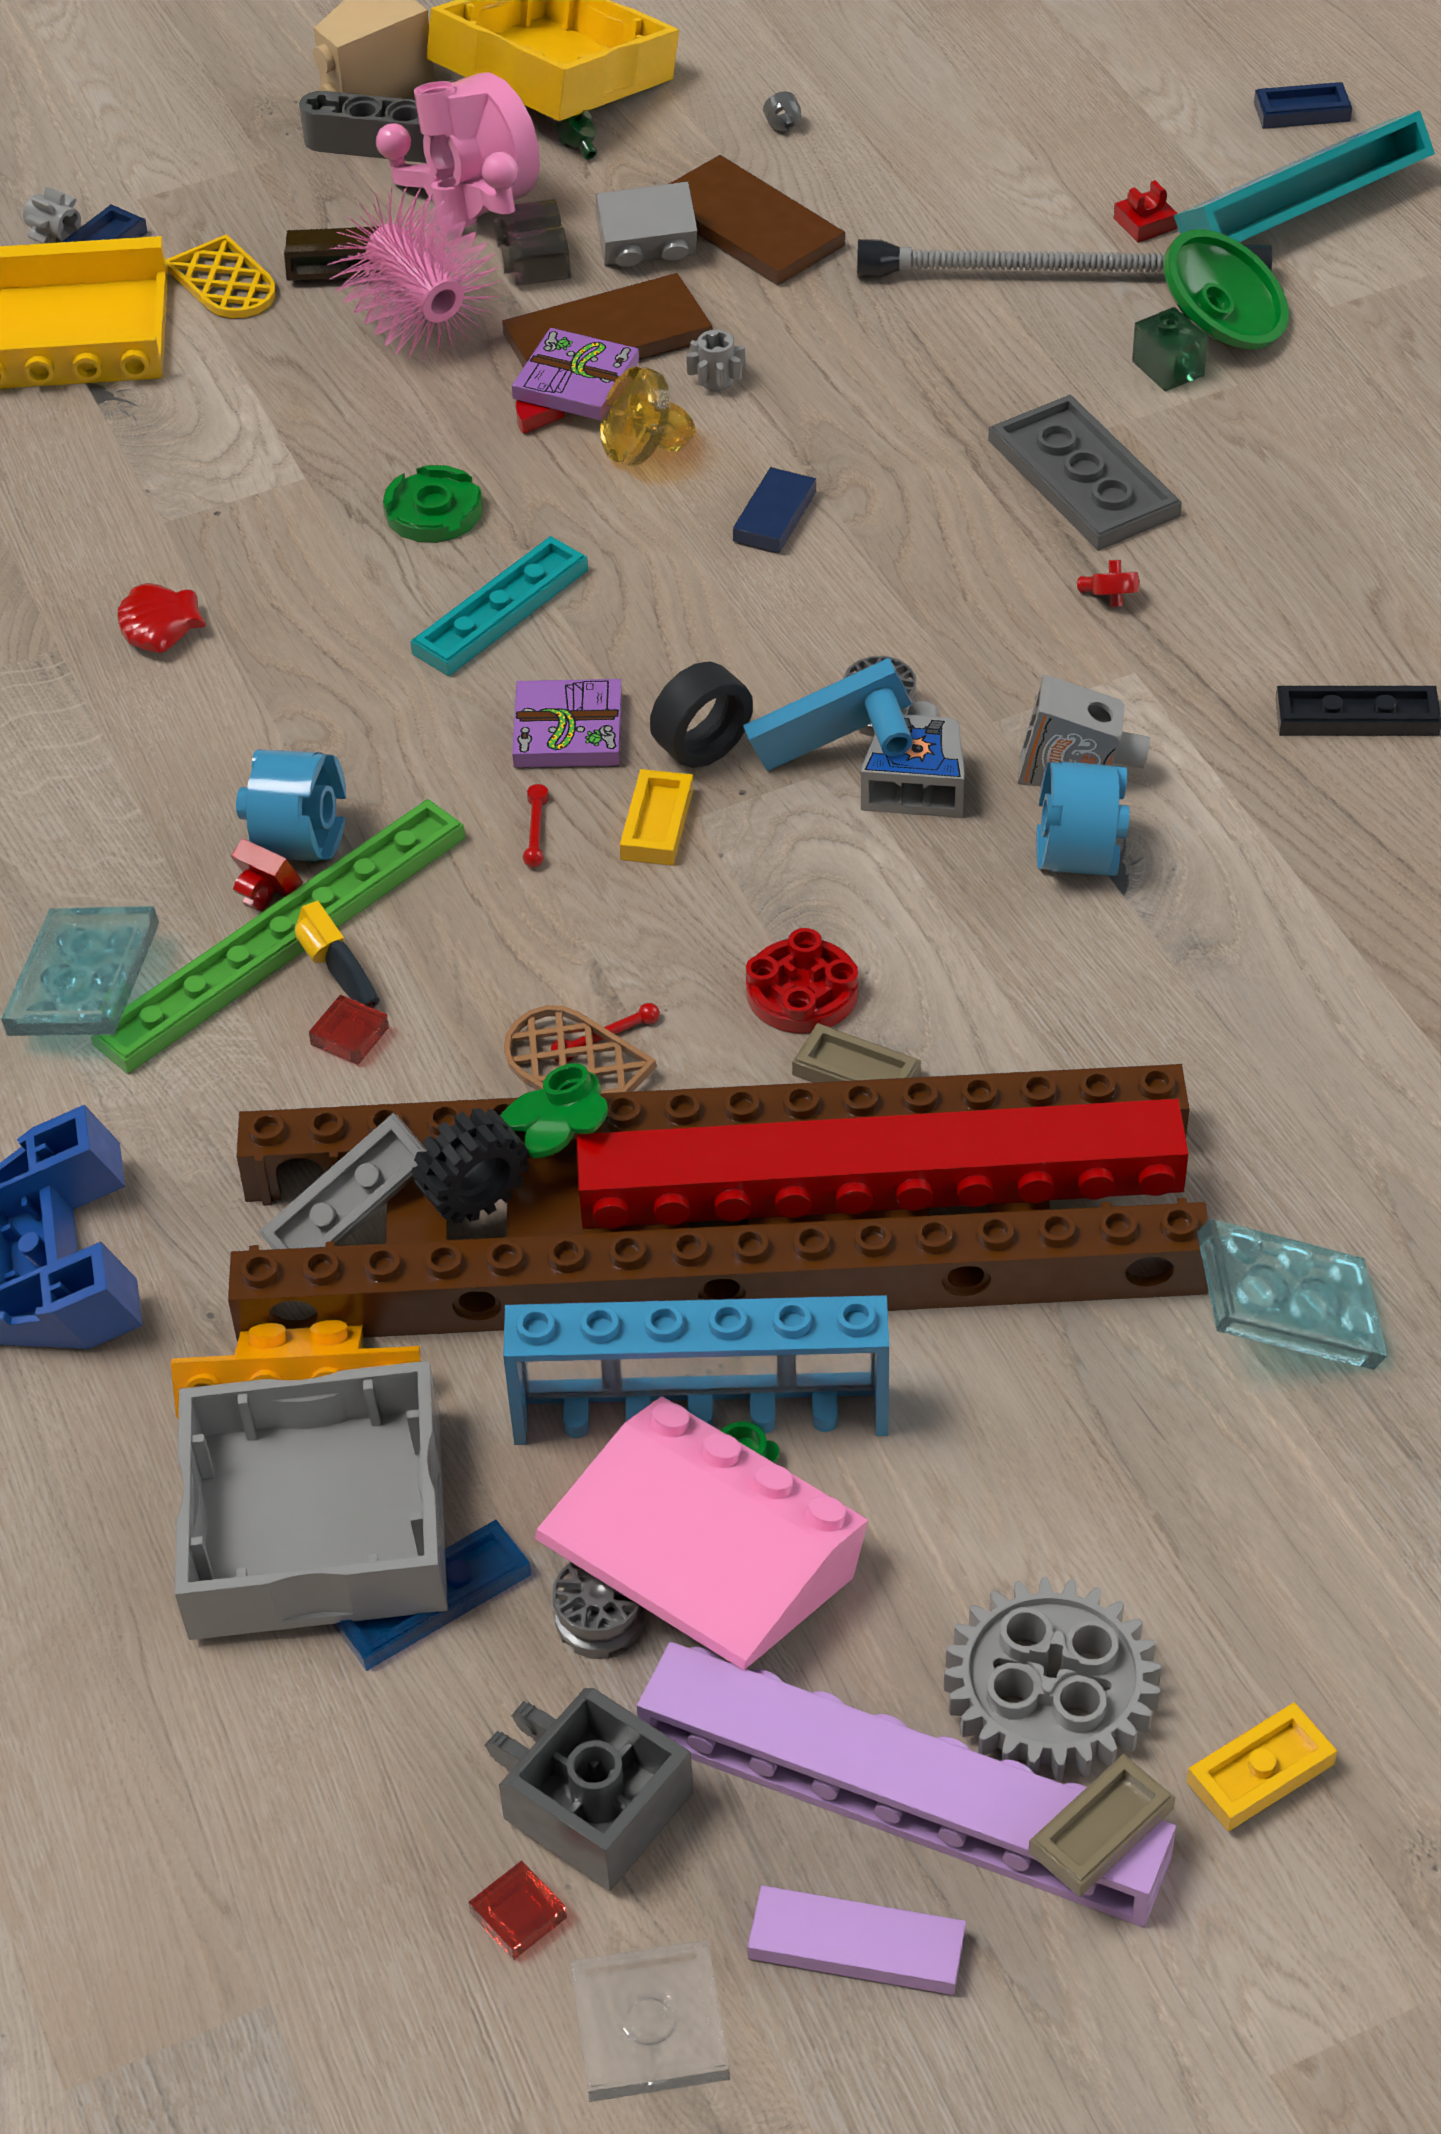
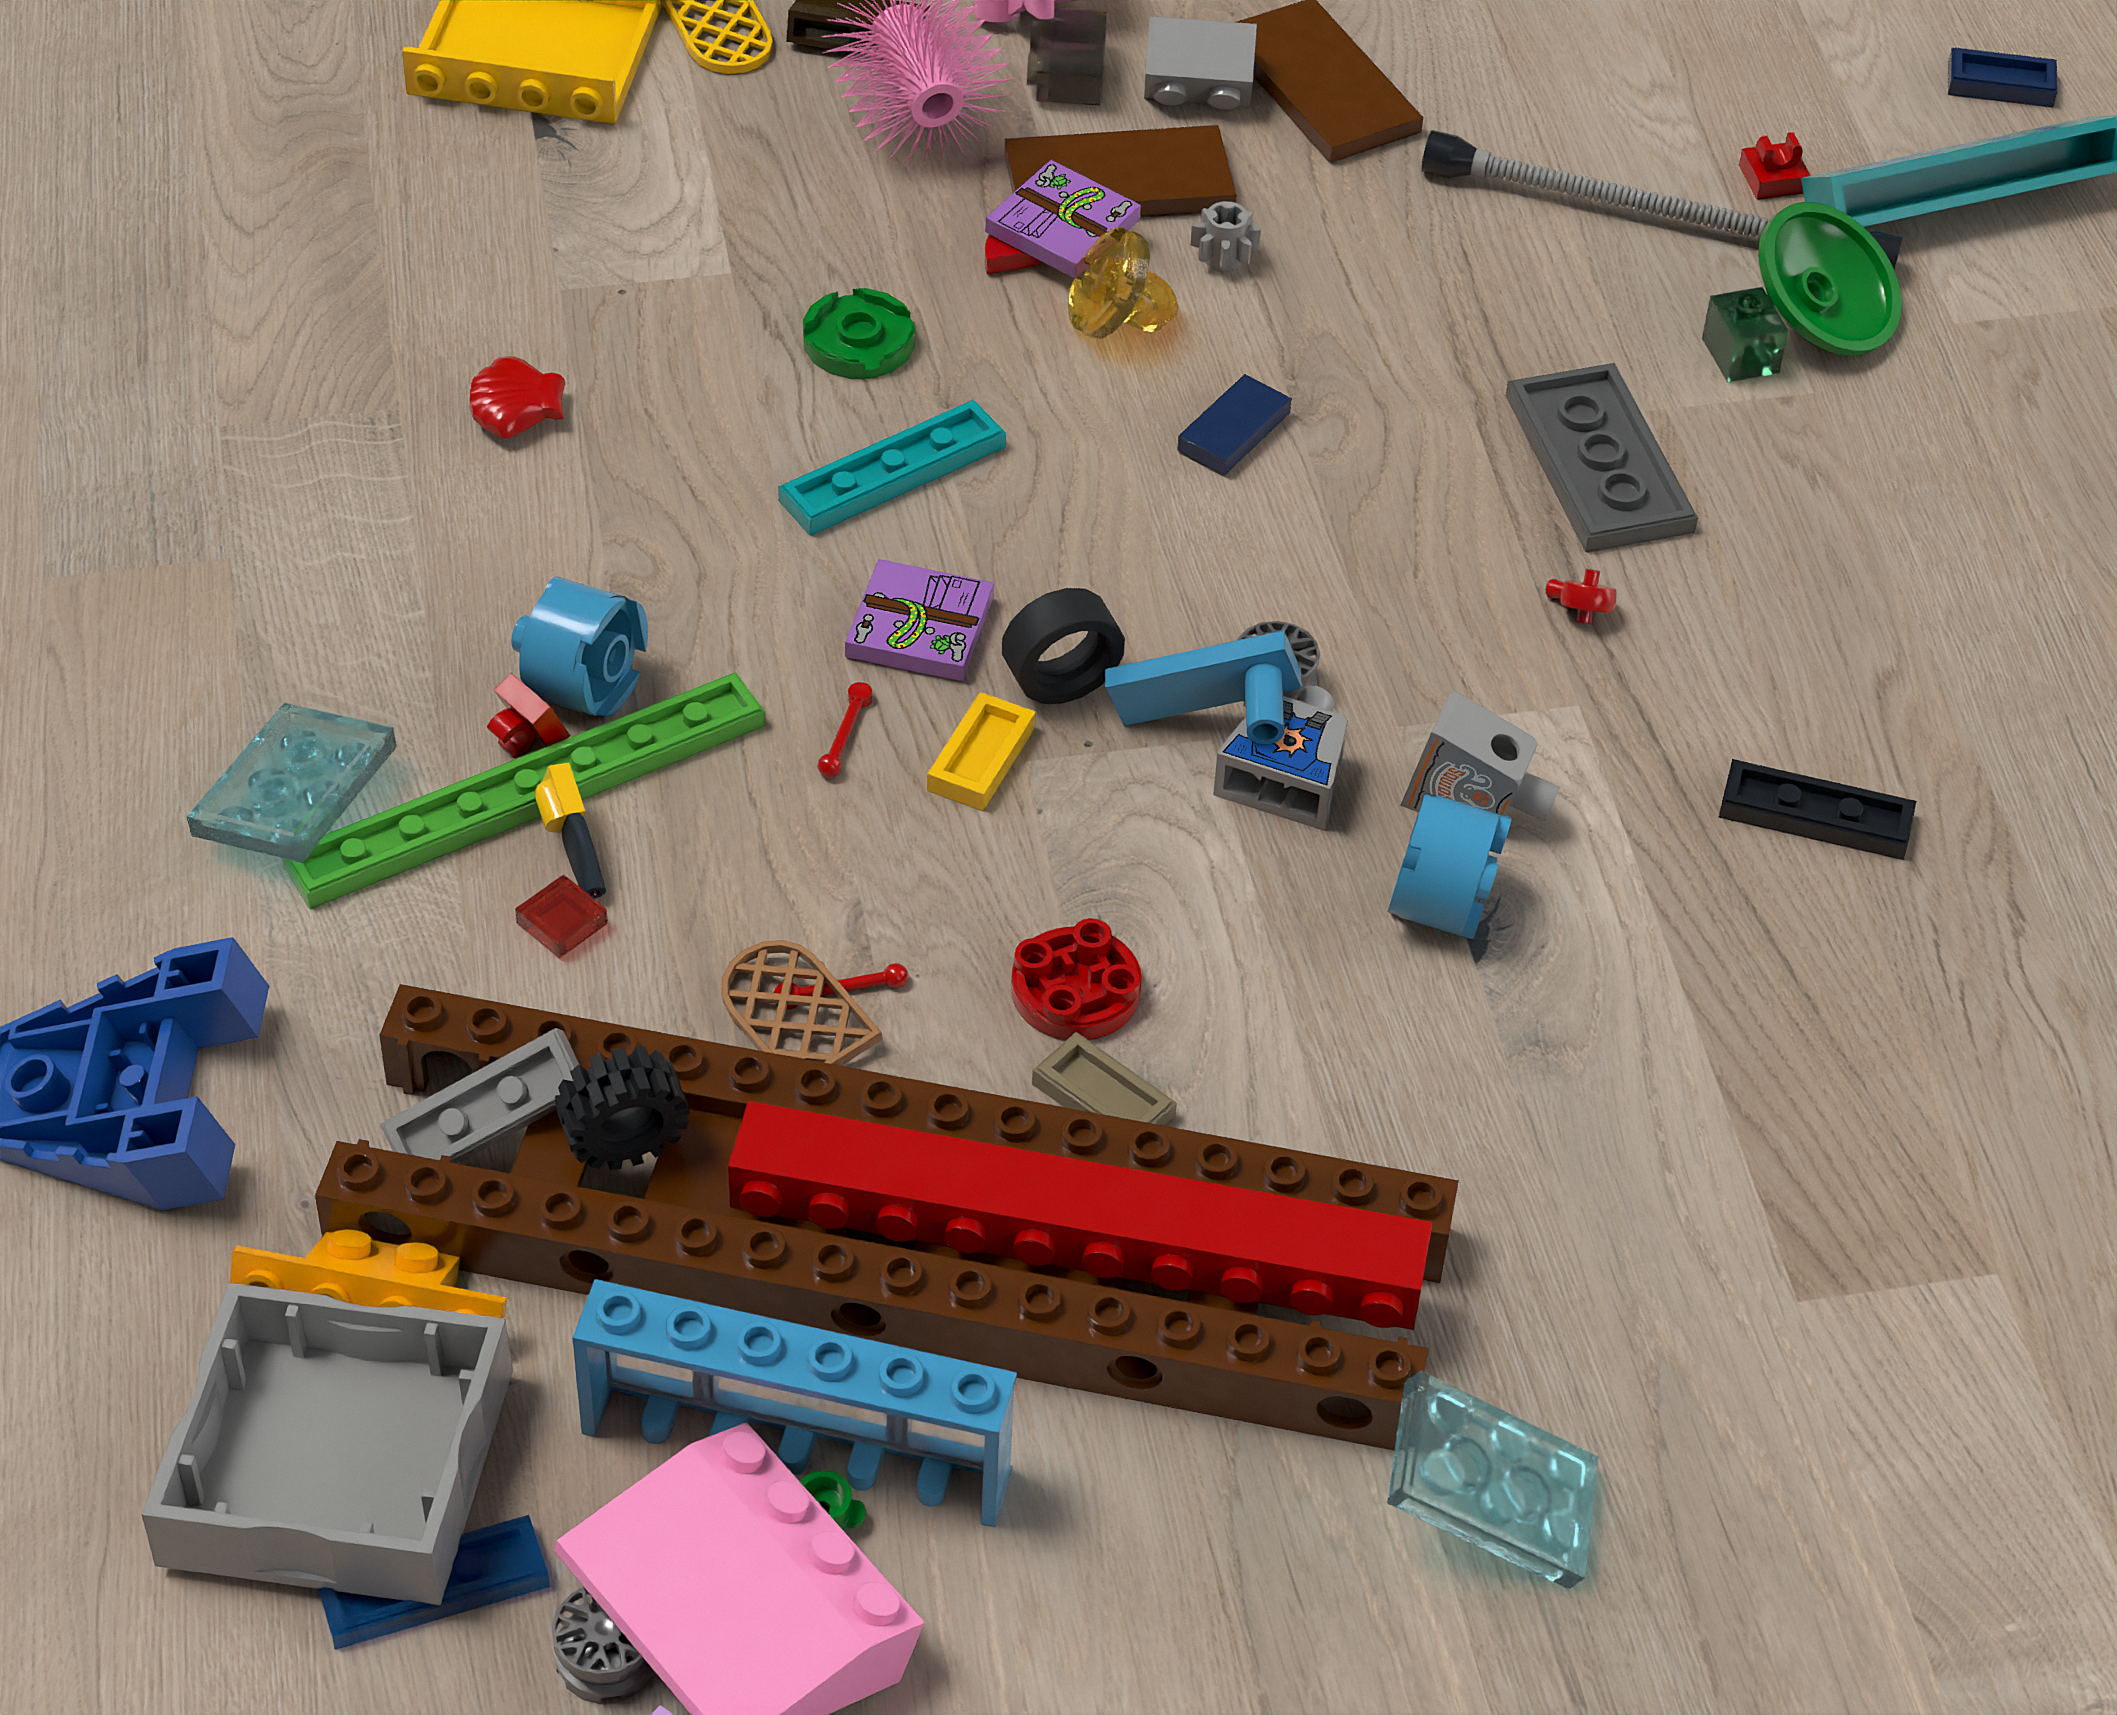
camera: 10 degrees right, 0 degrees up
green plate [500,1063,608,1159] -> none

